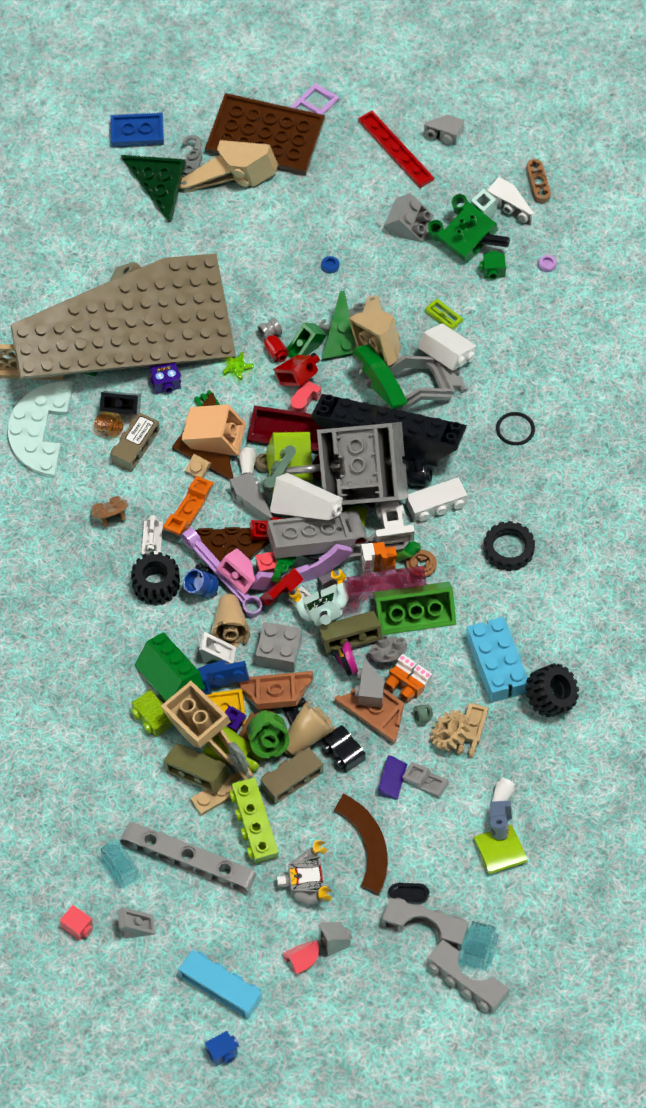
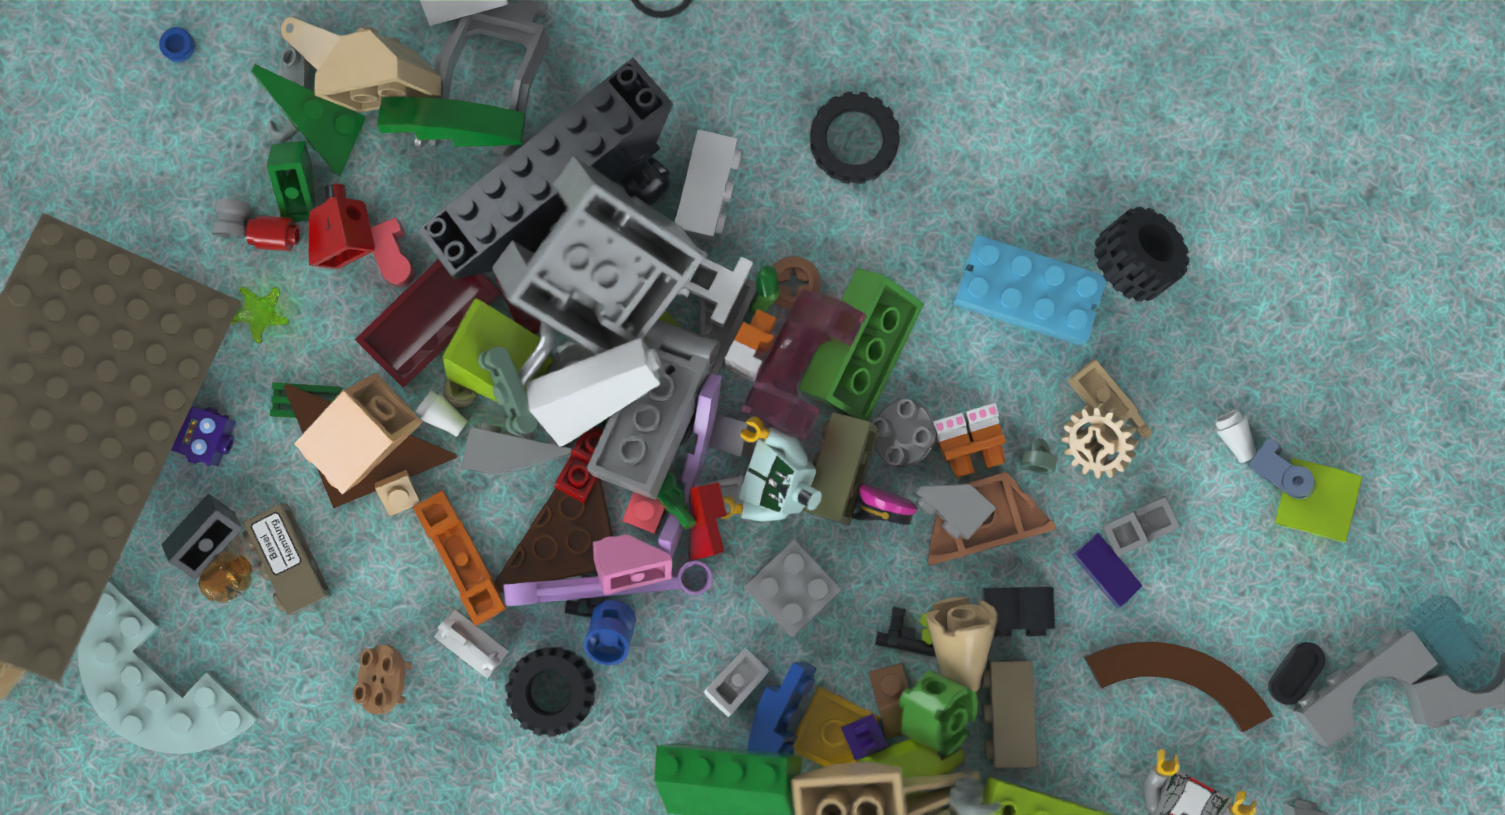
camera: 55 degrees left, 25 degrees up
tan cone [211,594,250,647] -> none
nougat wing [238,671,314,710] -> none

